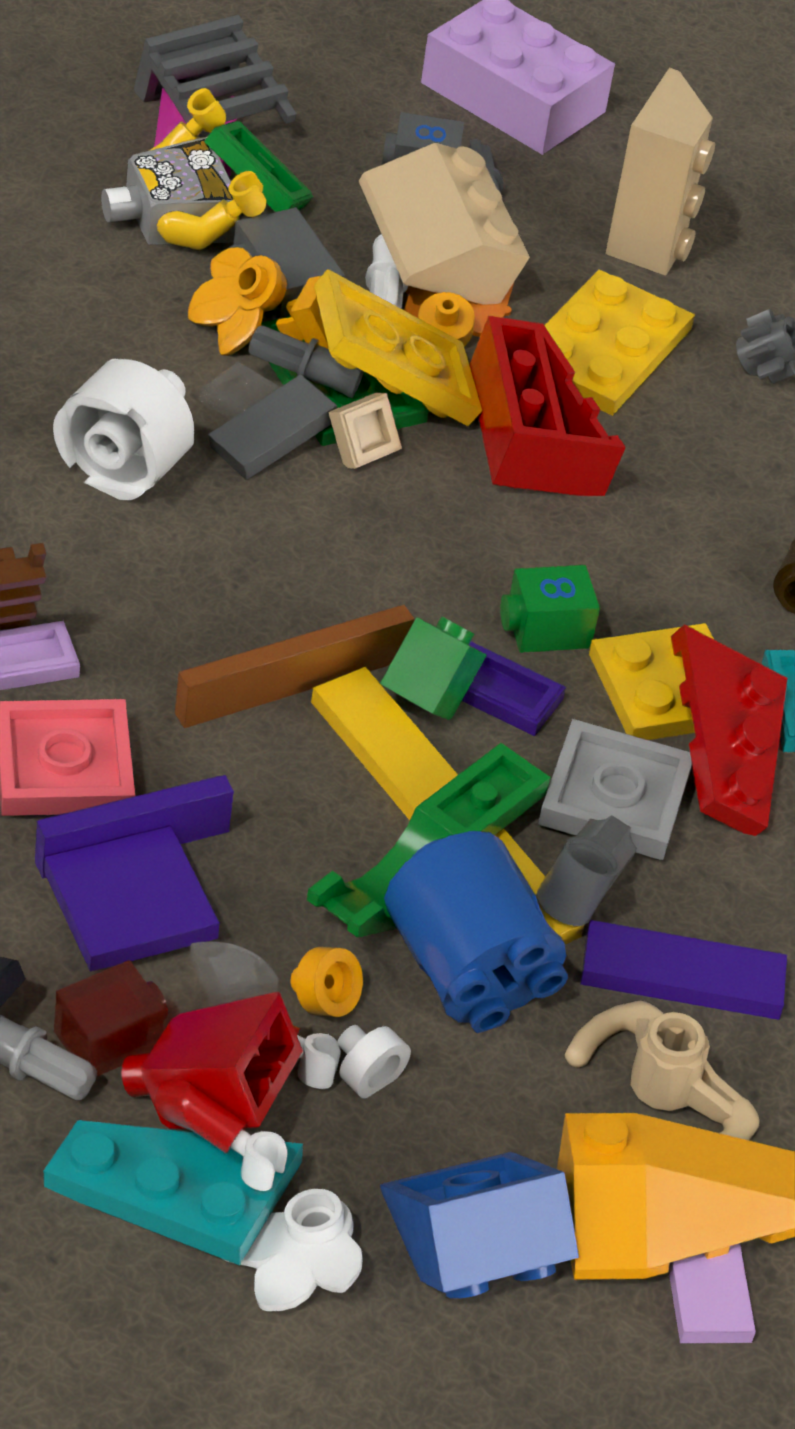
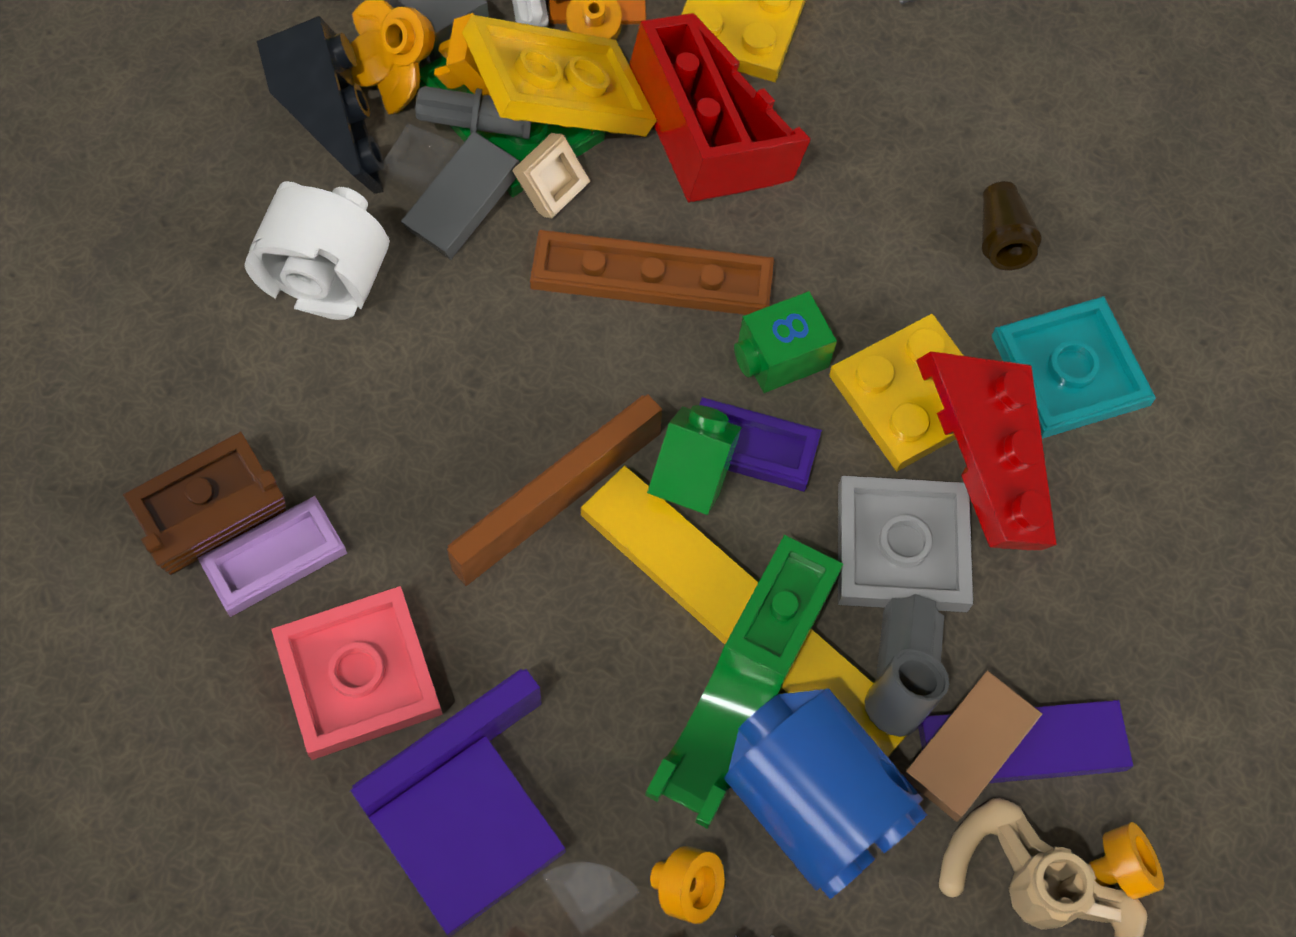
camera: 10 degrees left, 20 degrees up
none -> black slope [256,16,384,194]
none -> dark orange tile [530,230,774,315]
none -> medium nougat tile [903,670,1042,822]
none -> light orange tile [1089,822,1164,900]

